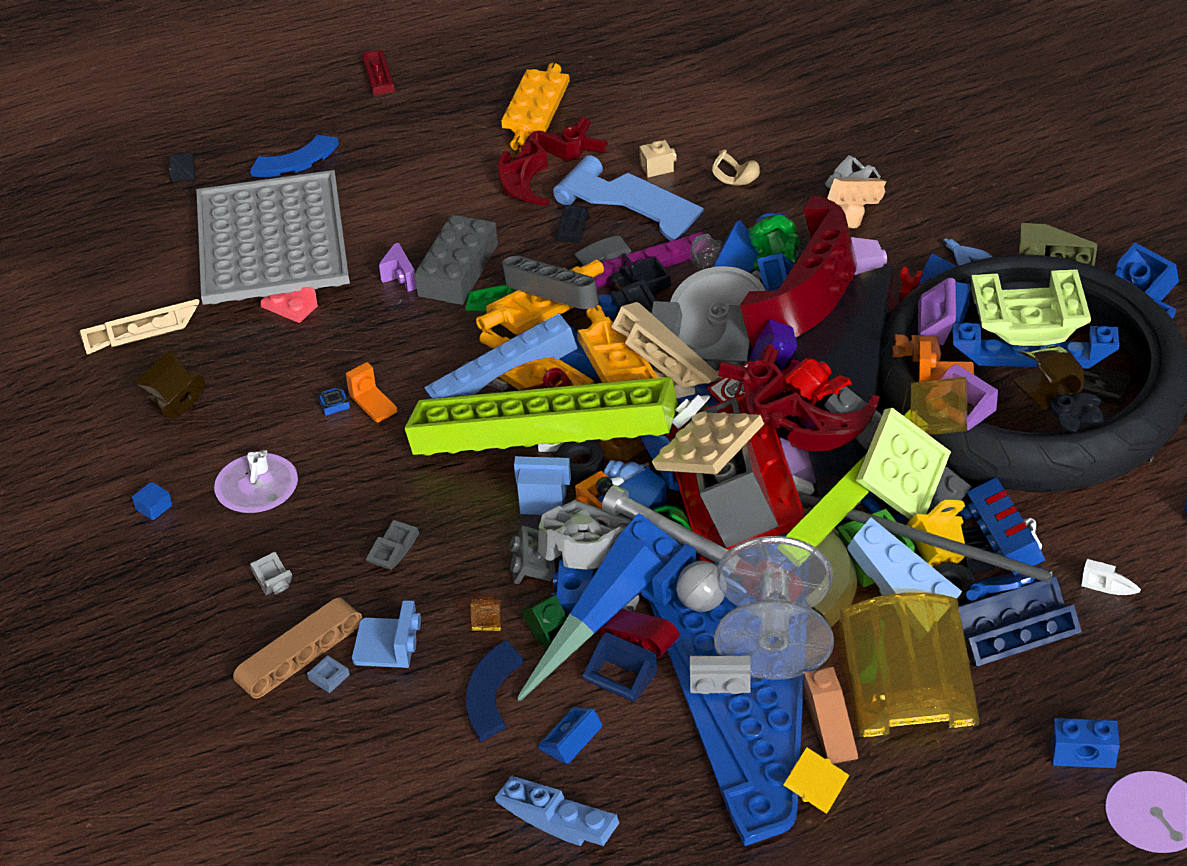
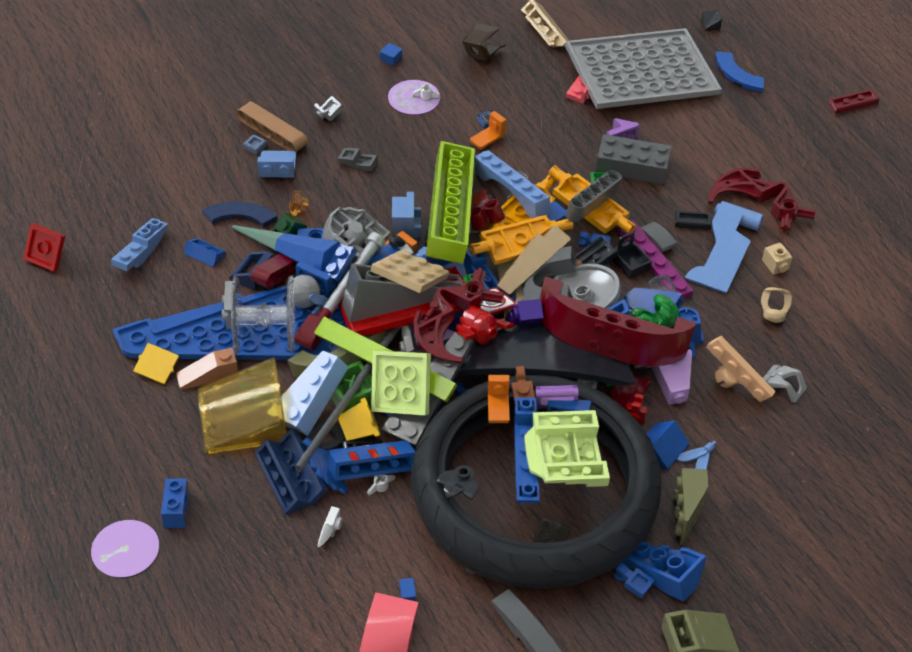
camera: 80 degrees right, 5 degrees up
light orange plate [501,63,570,151] -> none
white plate [672,395,710,429] -> none
clear yellow plate [910,377,968,435] -> none
medium lavender tile [925,364,998,430] -> none
dark brown piece [1013,345,1084,409] -> none

